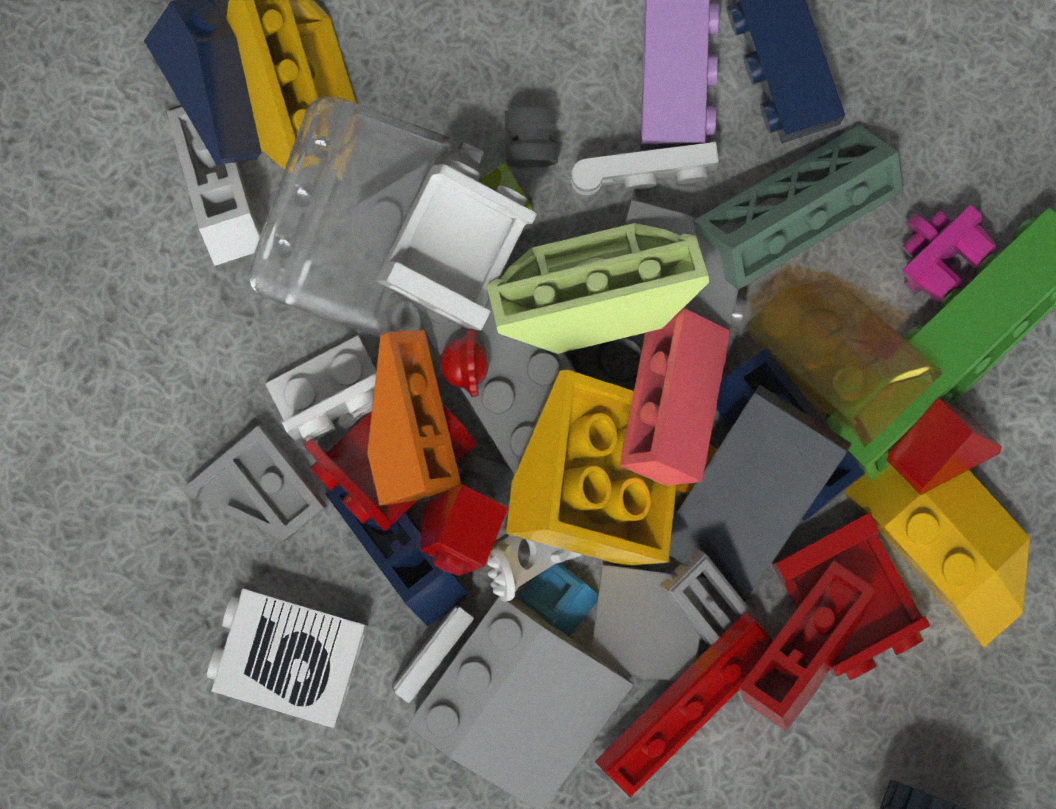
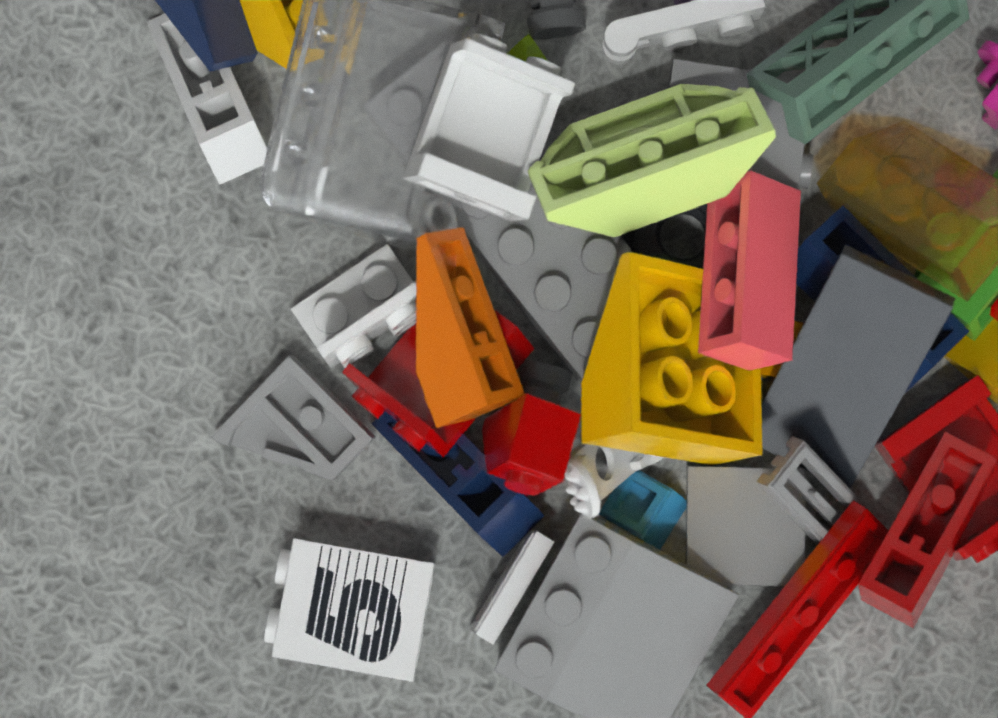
camera: 10 degrees left, 0 degrees up
red piece [440,329,489,397] -> none

